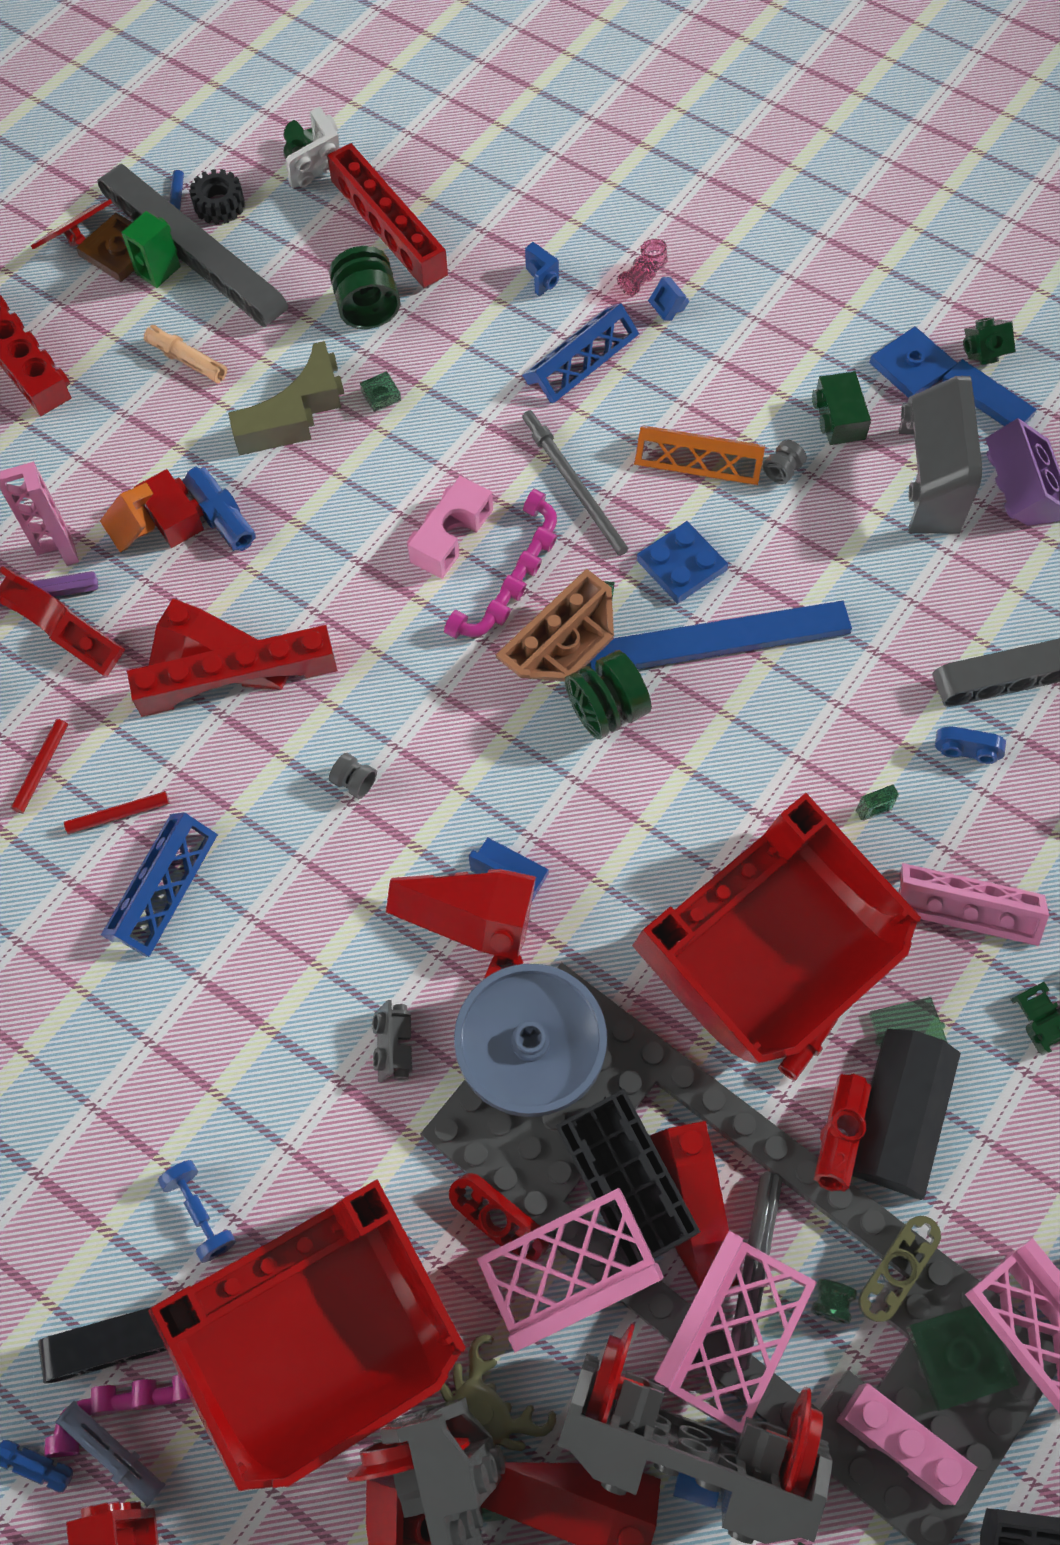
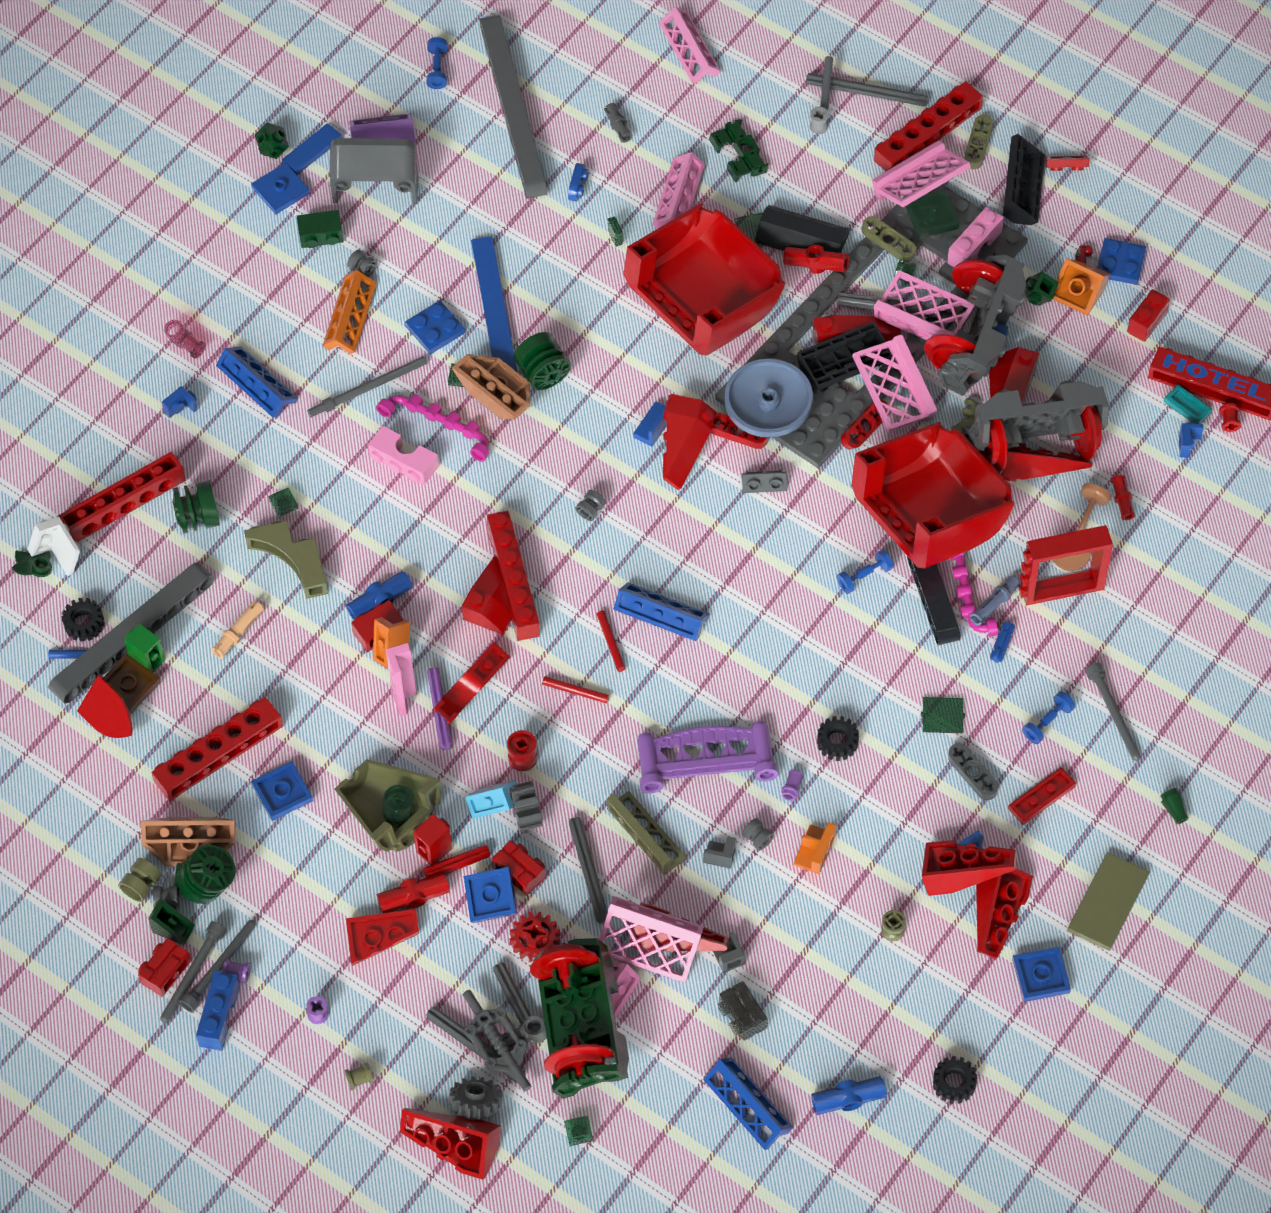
camera: 90 degrees left, 5 degrees down
blue tile [648,277,689,321] -> none

